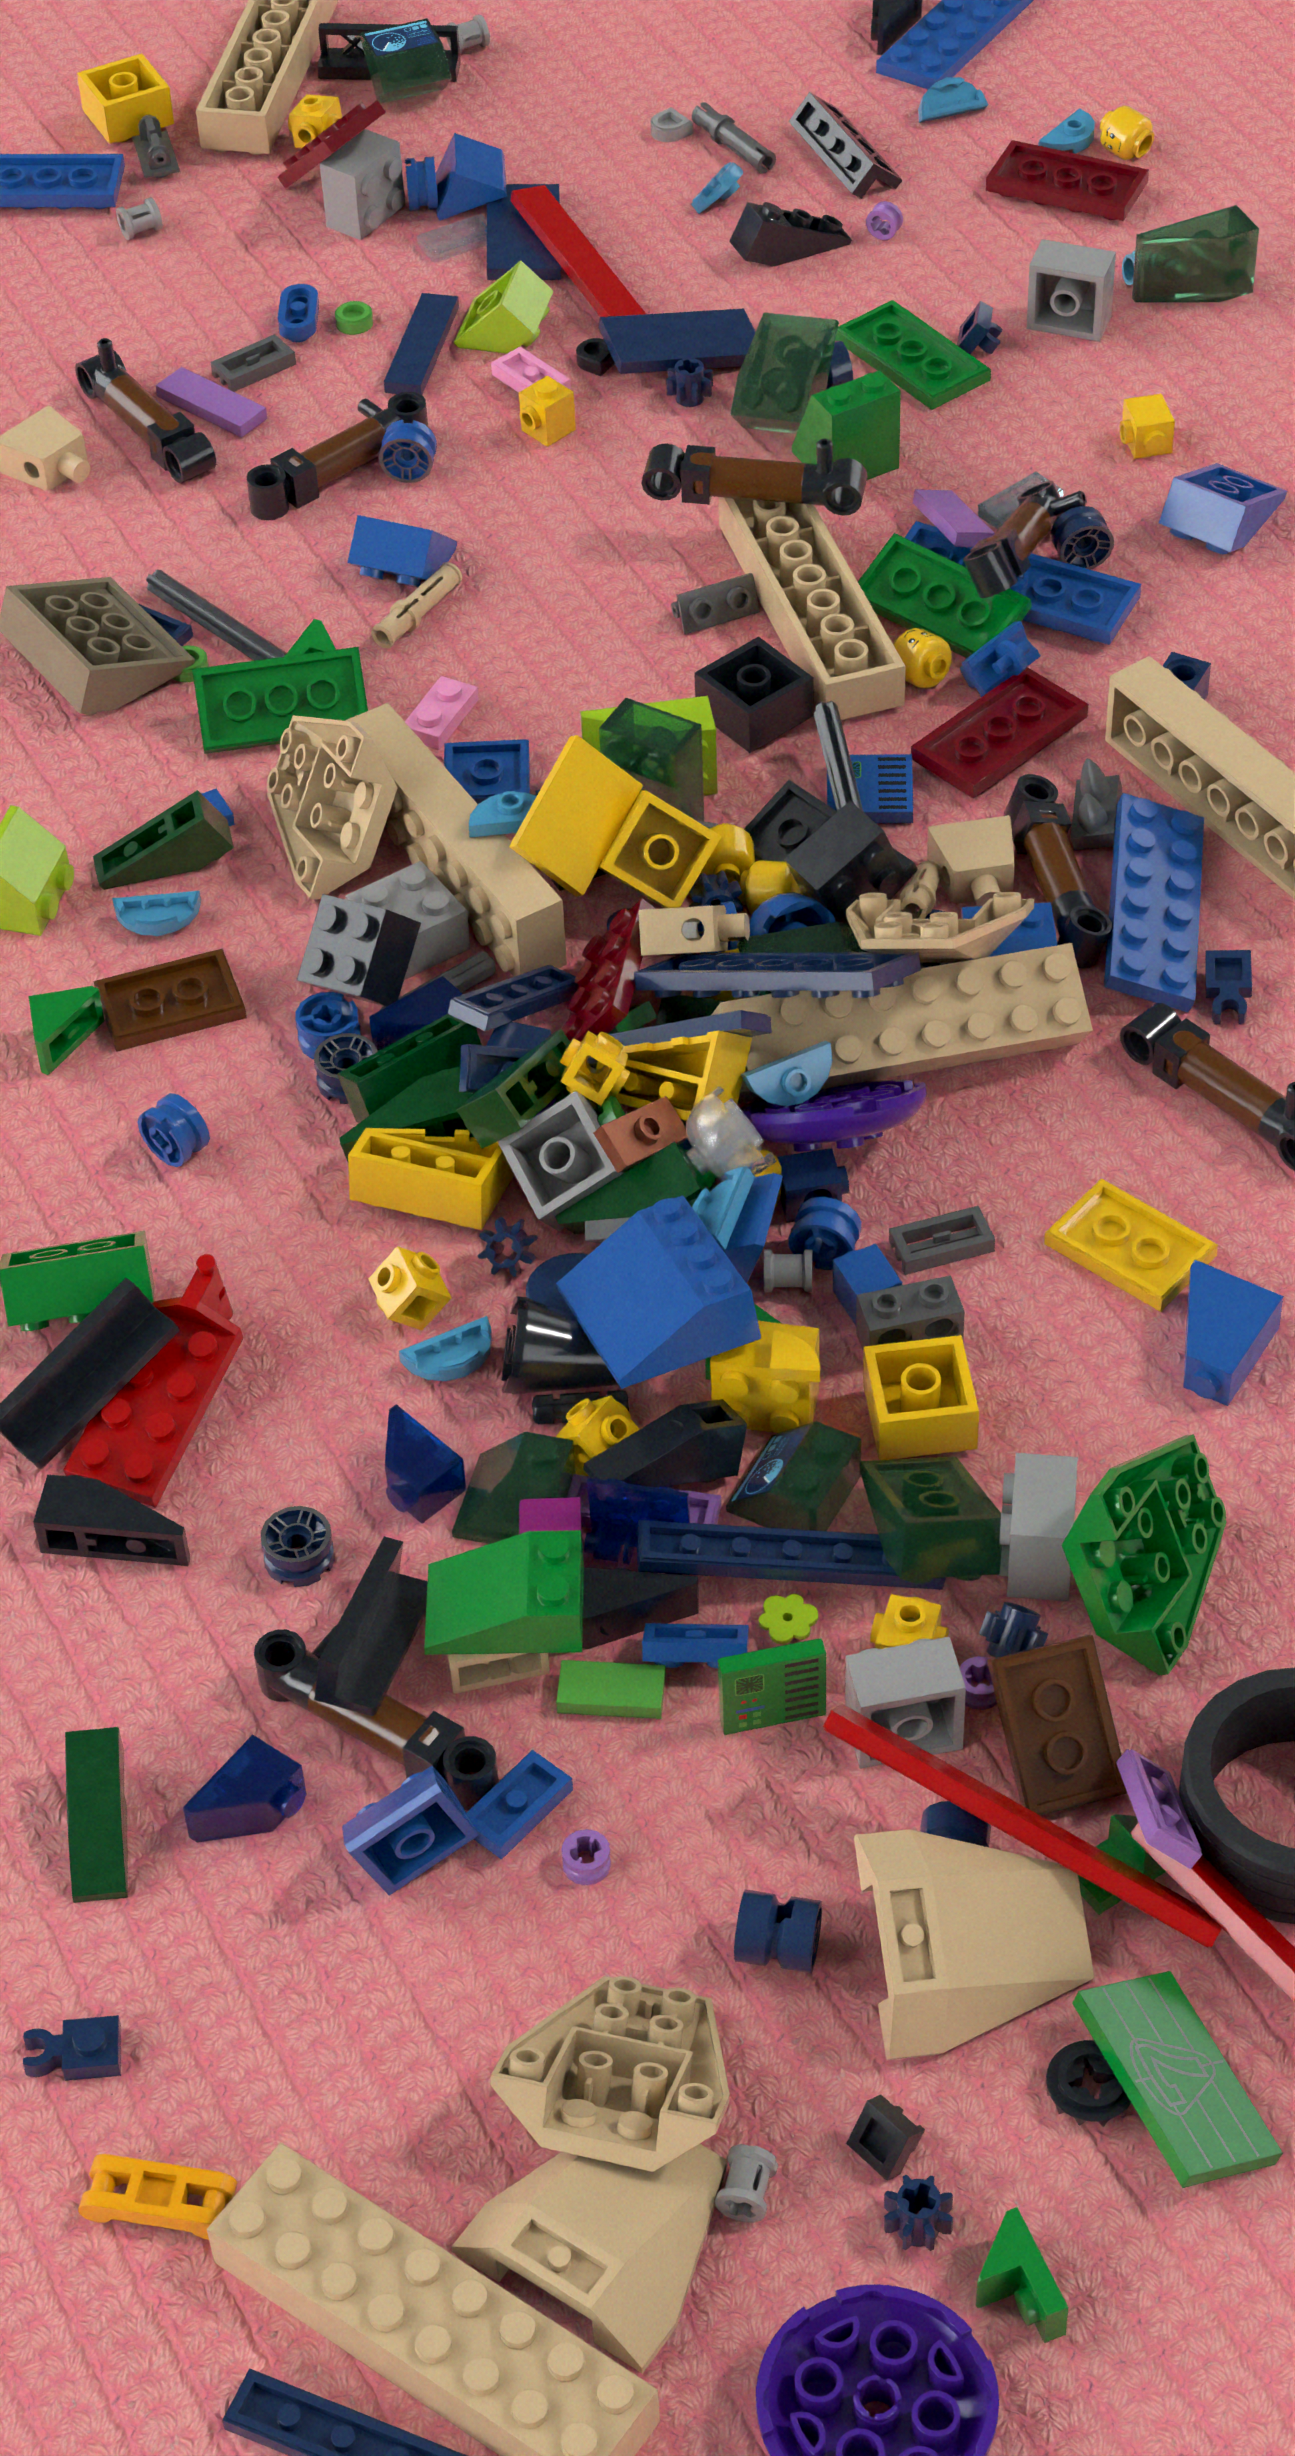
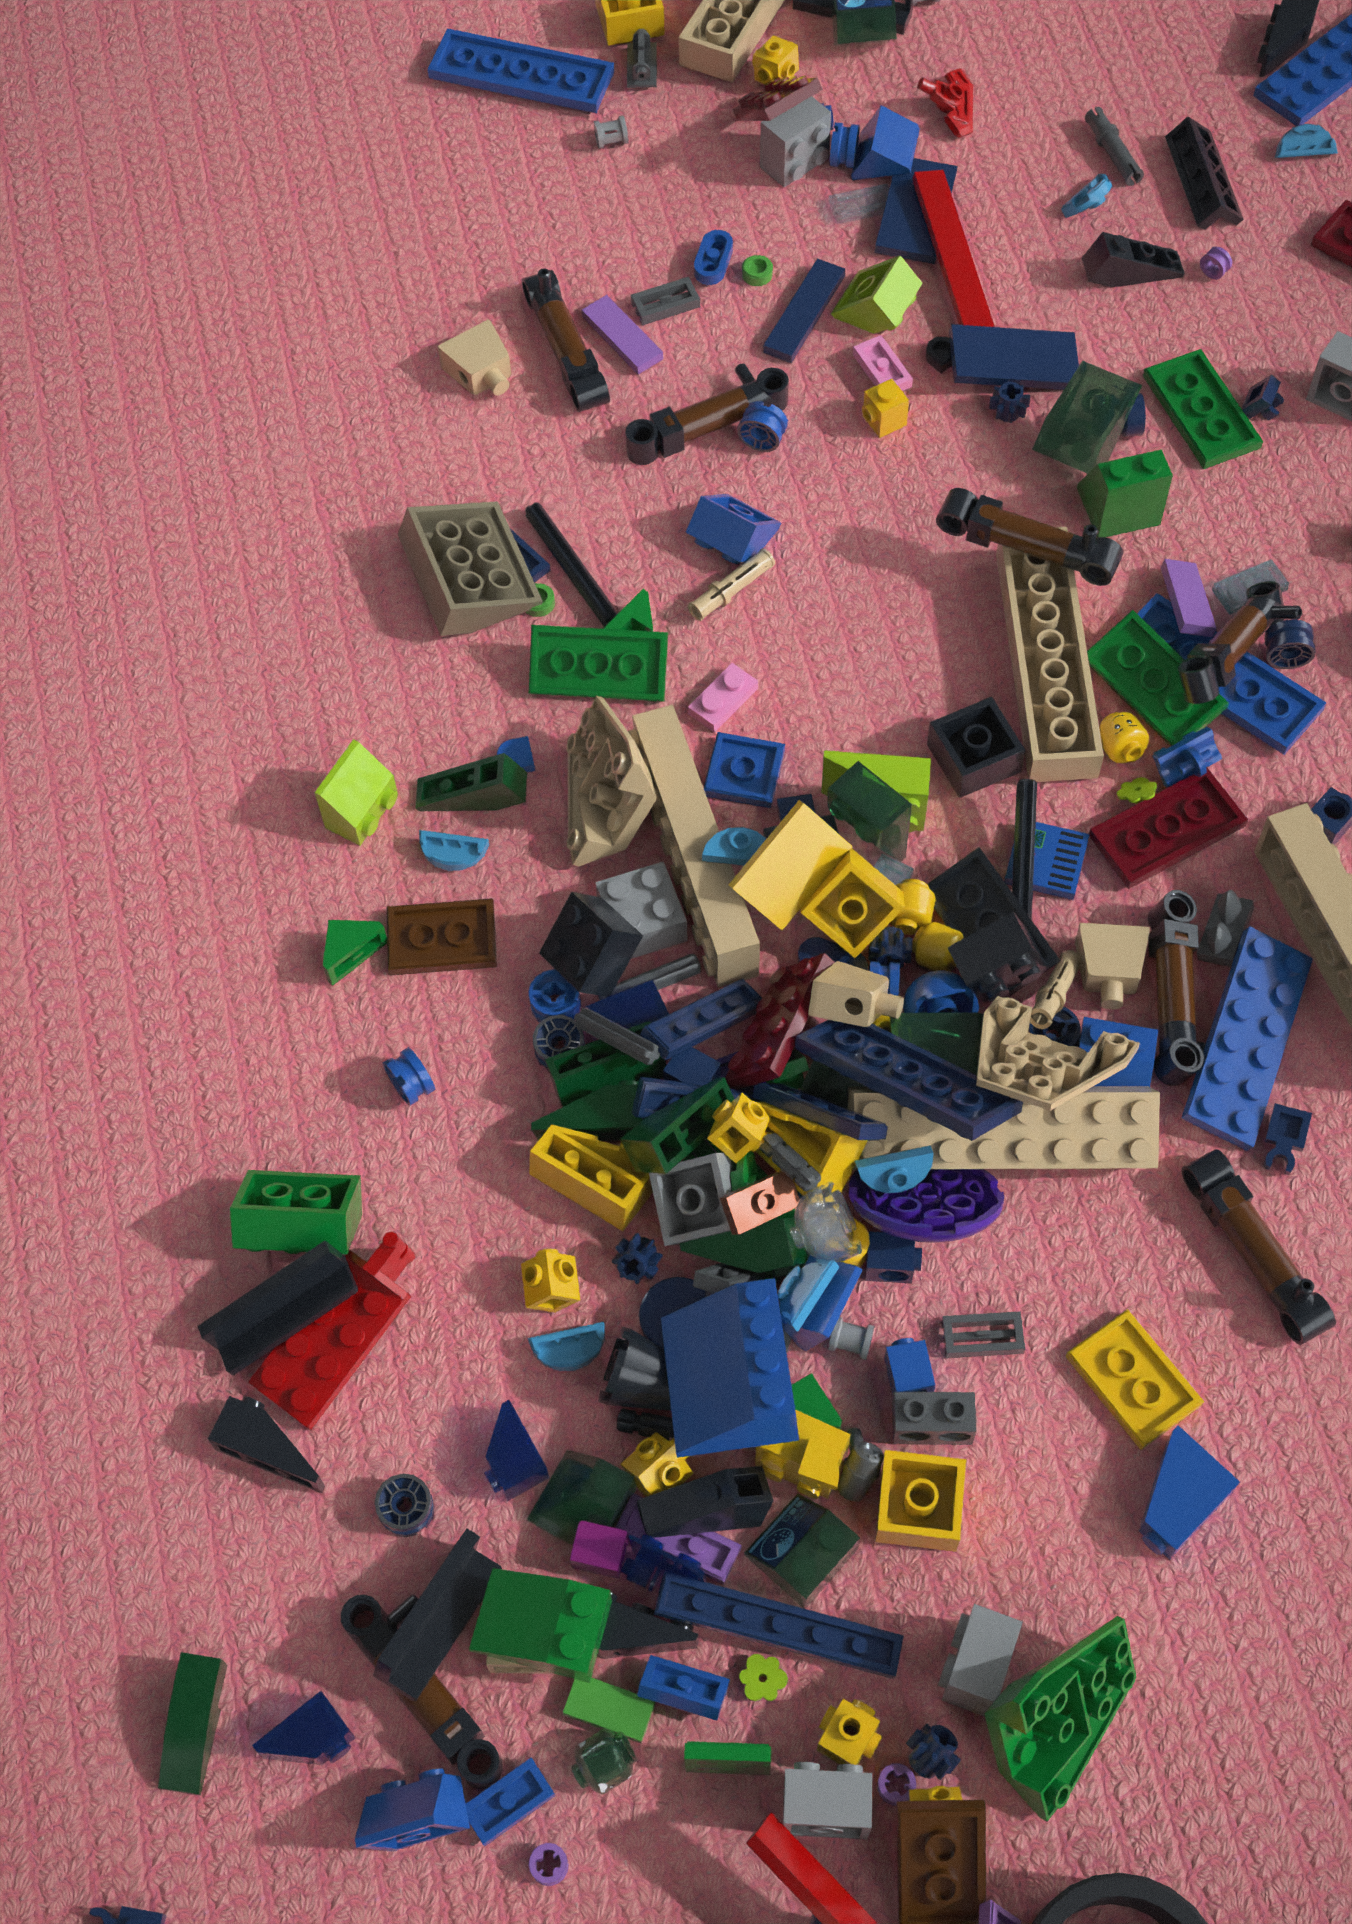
camera: 15 degrees right, 15 degrees up
light grey tile [650,107,693,142] -> none
dark grey hinge [671,573,760,634] -> none
blue wheel [788,1197,862,1270] -> none
clear green slope [860,1457,1002,1584] -> none
none -> clear green head [571,1728,637,1794]
none -> dark grey axle [574,1008,660,1065]
none -> dark grey axle [760,1133,821,1191]
none -> dark grey piece [837,1428,884,1502]
none -> red piece [917,68,973,138]
none -> lime plant [1117,777,1157,804]

